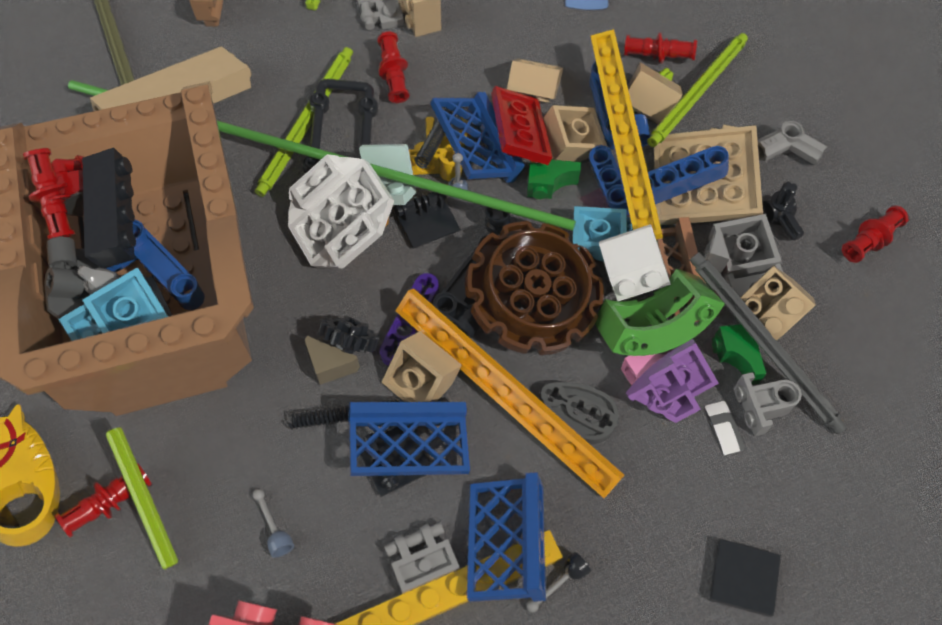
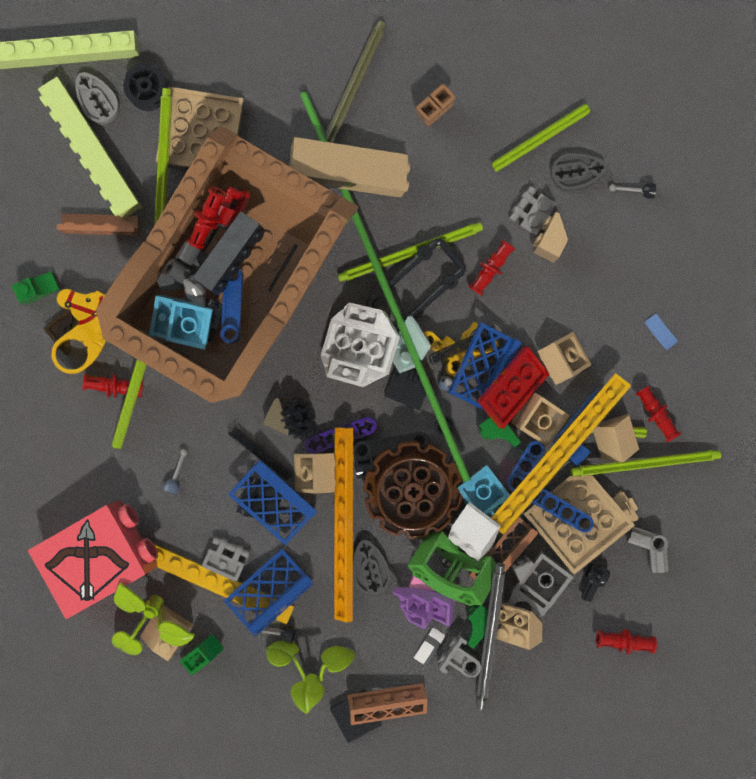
camera: 50 degrees right, 25 degrees up
none -> lime plant [266,640,356,714]
none -> nougat fence [347,683,427,725]

